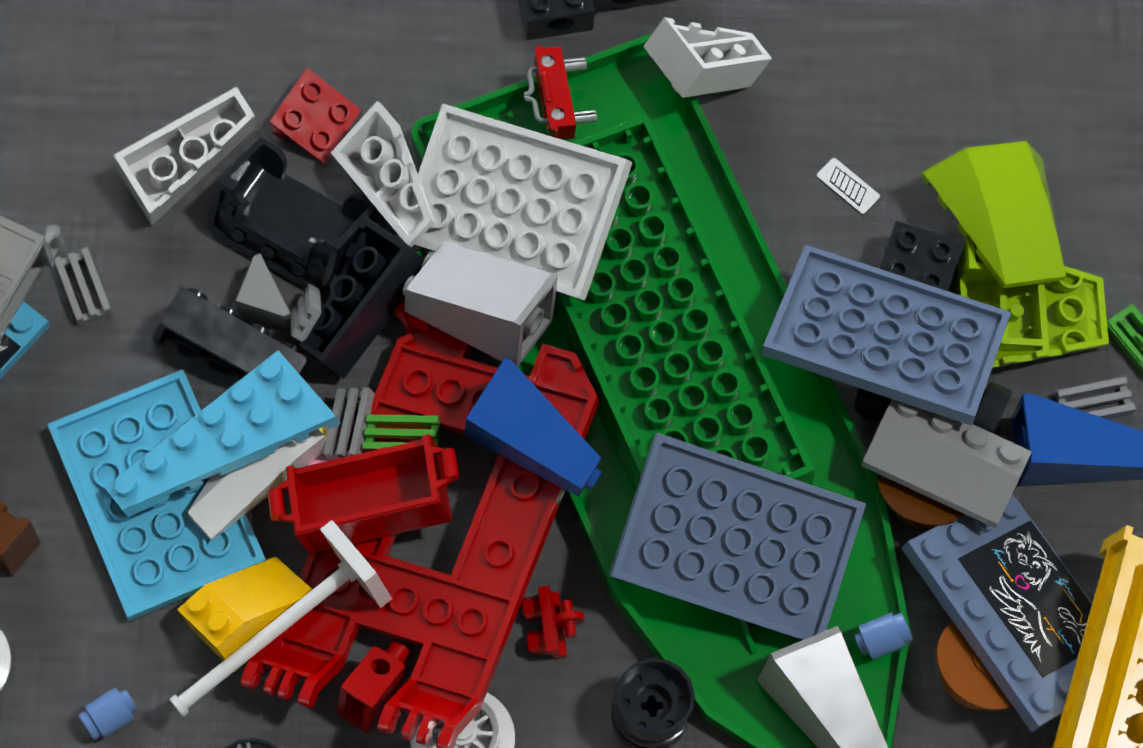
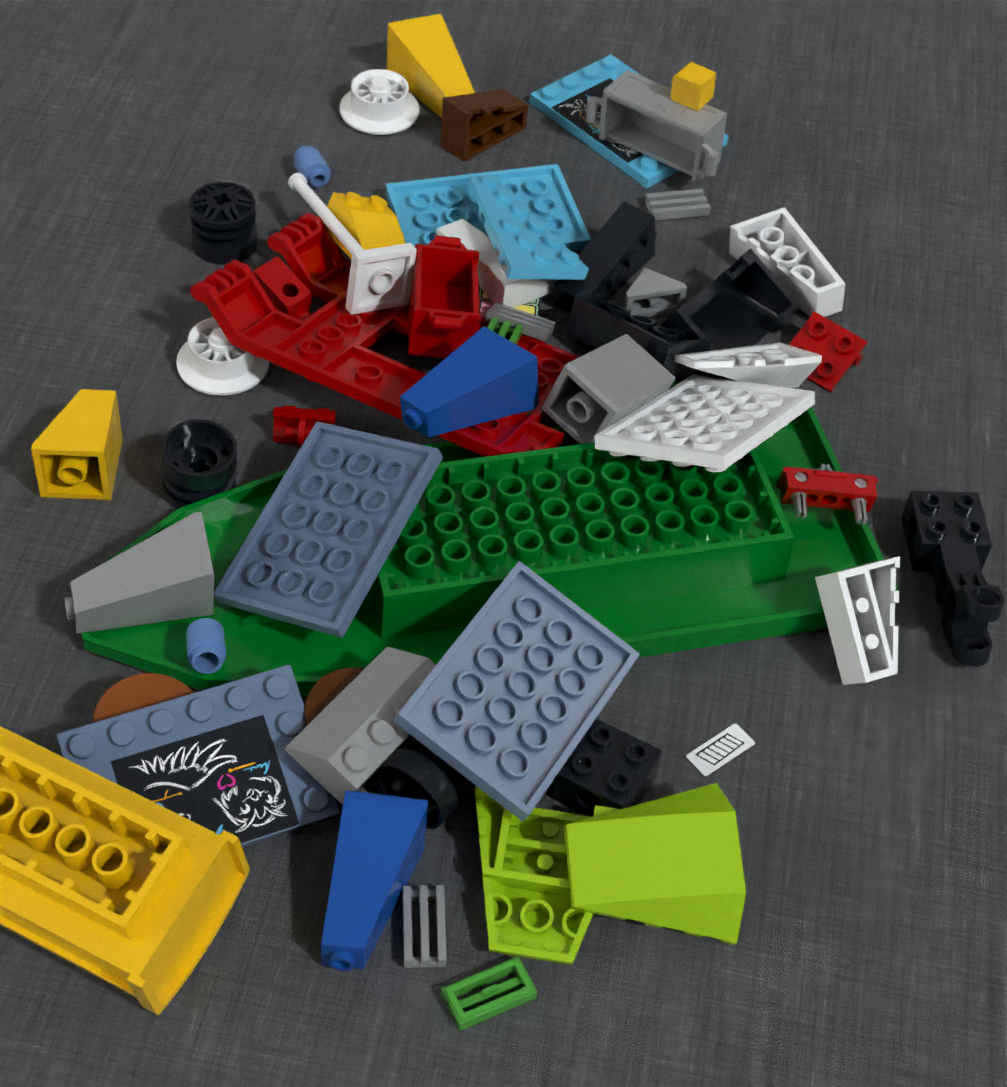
camera: 100 degrees right, 20 degrees down
light grey tile [291,284,321,342] -> none

